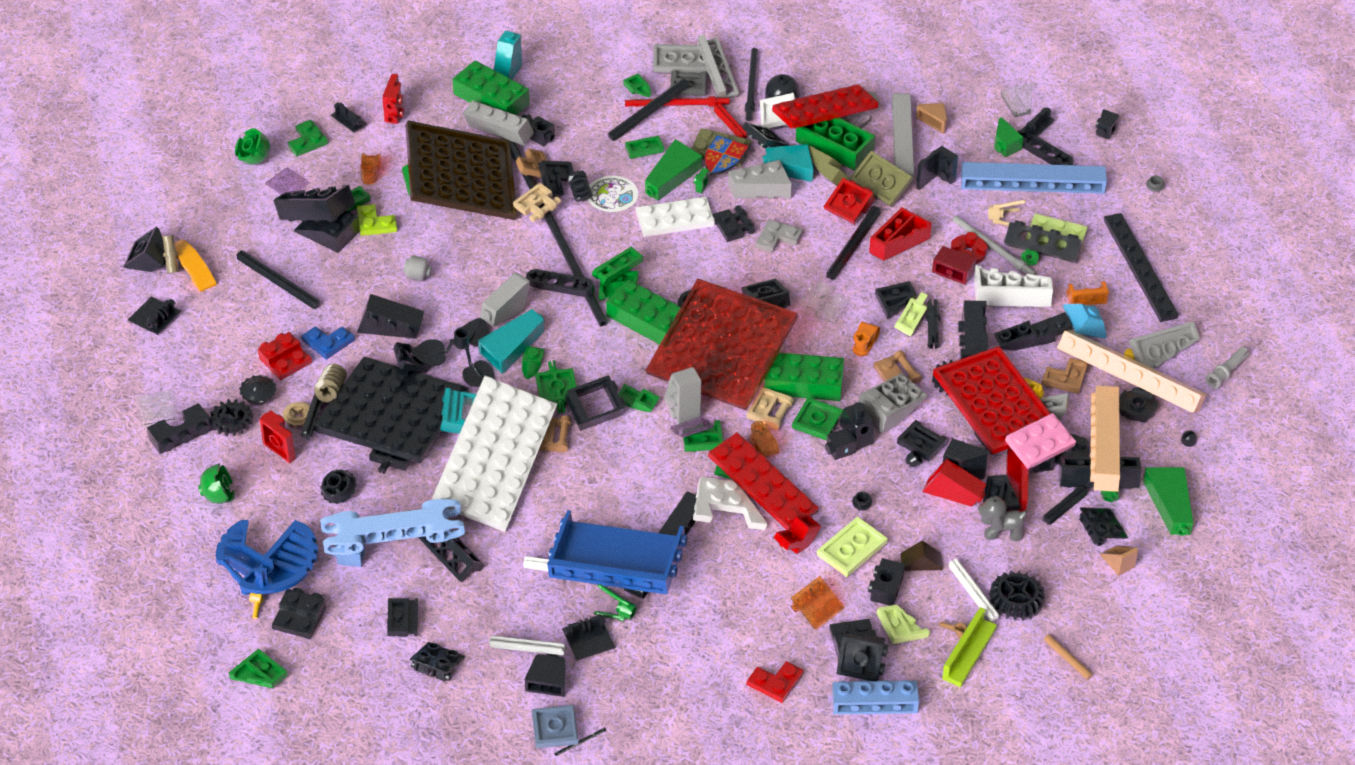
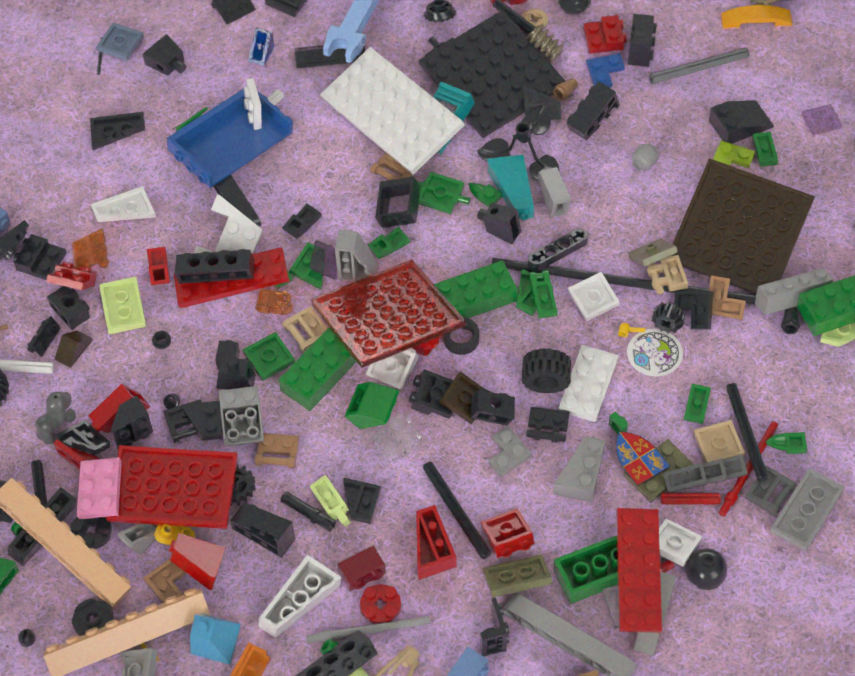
camera: 125 degrees right, 10 degrees up
black wedge [273,184,355,222] -> none
clear orange piece [360,153,381,185] -> none
axle [489,635,567,655] -> none
black brick [530,116,555,147] -> none
black hinge [562,614,616,660] -> none
green slope [645,139,702,201] -> none
light grey fence [698,34,739,99] -> none
black plate [742,122,789,148] -> none
black bar [744,48,758,121] -> none
red plate [746,661,804,703] -> none
teal slope [762,144,813,182] -> none
olive slope [809,146,850,186] -> none
orange piece [852,321,880,356] -> none
yellowish green wing [876,605,930,644] -> none
black slope [994,312,1073,350] -> none
none -> black hinge [27,316,61,357]
none -> red plate [46,261,97,290]
none -> black wing [90,112,145,150]
none -> white wing [91,186,156,222]
none -> slope [169,533,226,590]
none -> black brick [175,249,254,284]
none -> black wing [182,401,222,441]
none -> white plate [244,78,261,130]
none -> clear blue slope [248,27,275,66]
none -> black slope [282,203,322,239]
none -> green slope [344,381,399,429]
none -> dark brown plate [439,371,485,424]
none -> black brick [471,389,515,426]
none -> black torso [477,203,522,245]
none -> black tyre [522,348,571,393]
none -> medium nougat cone [553,78,578,101]
none -> white plate [568,272,620,322]
none -> yellow hand [618,323,645,337]
none -> black wedge [628,14,657,67]
none -> olive plate [628,239,678,266]
none -> dark grey slope [663,455,748,493]
none -> tan plate [693,420,745,463]

